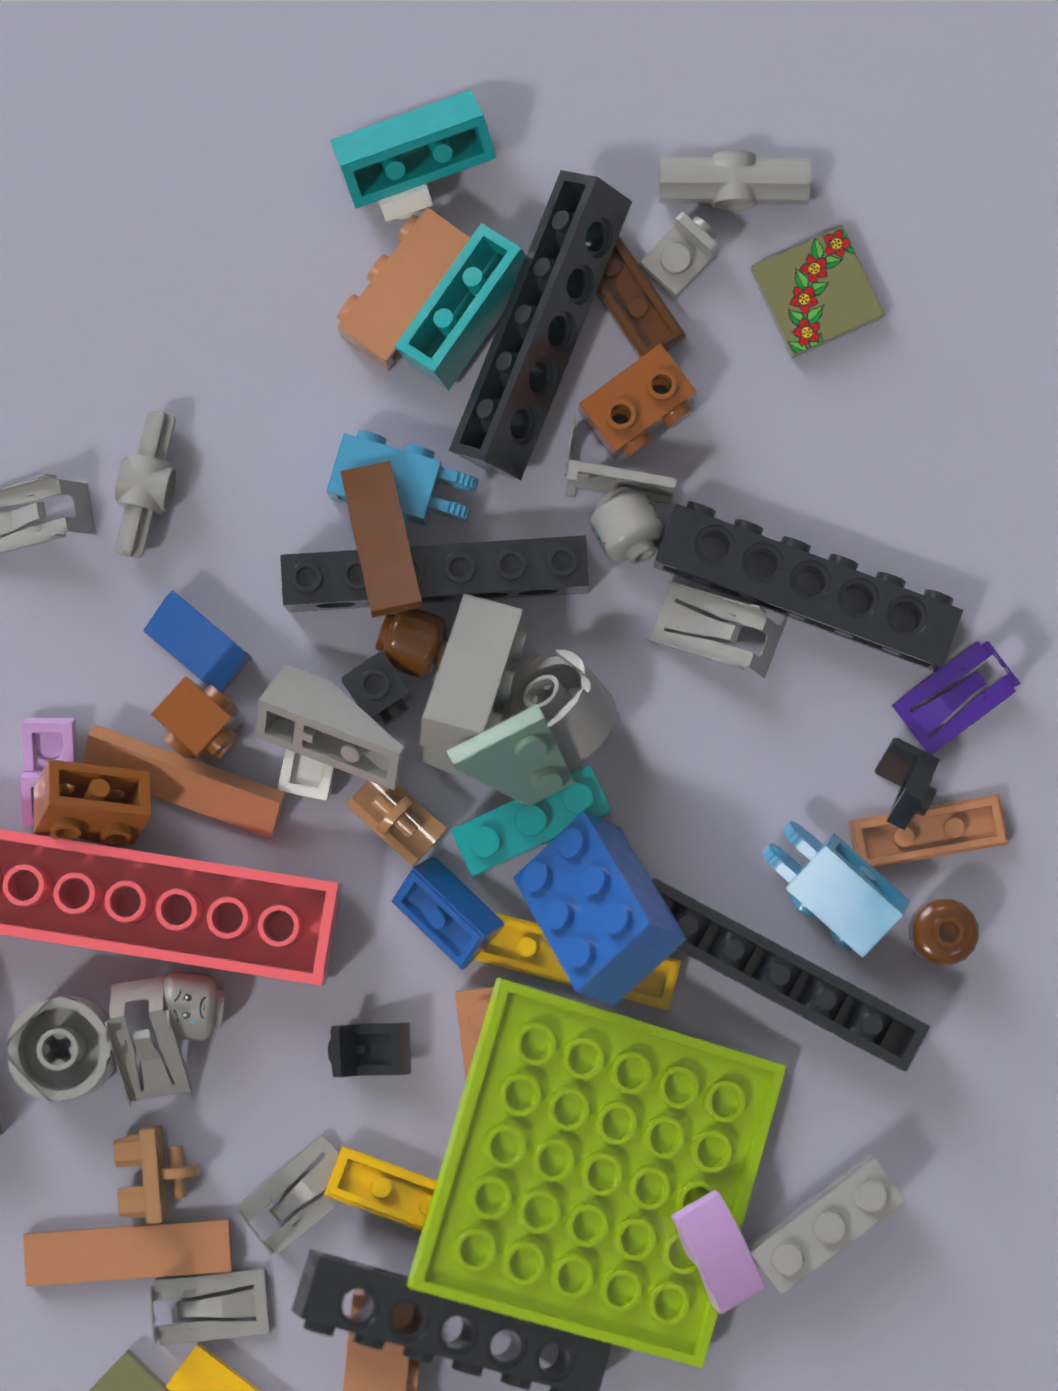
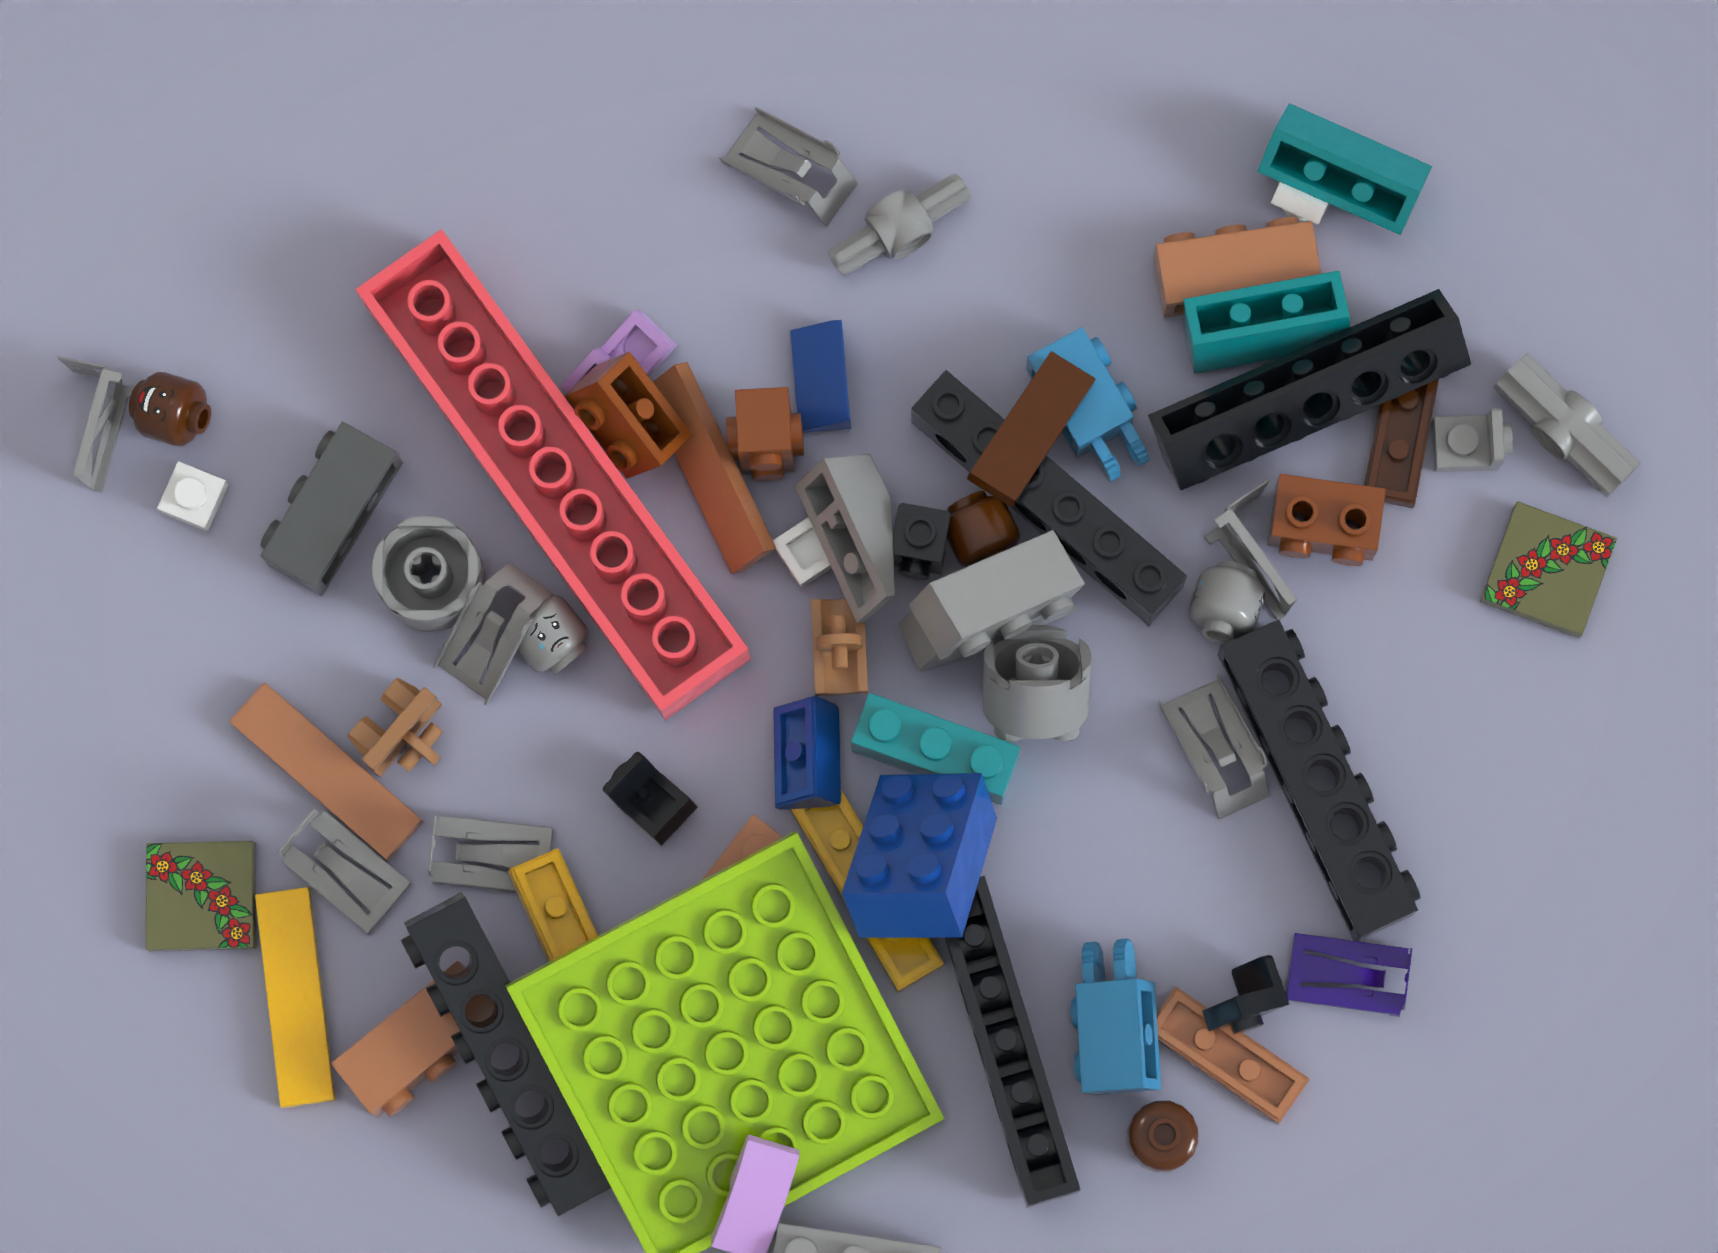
camera: 45 degrees right, 5 degrees down
sand green wing [447,704,575,806] -> none

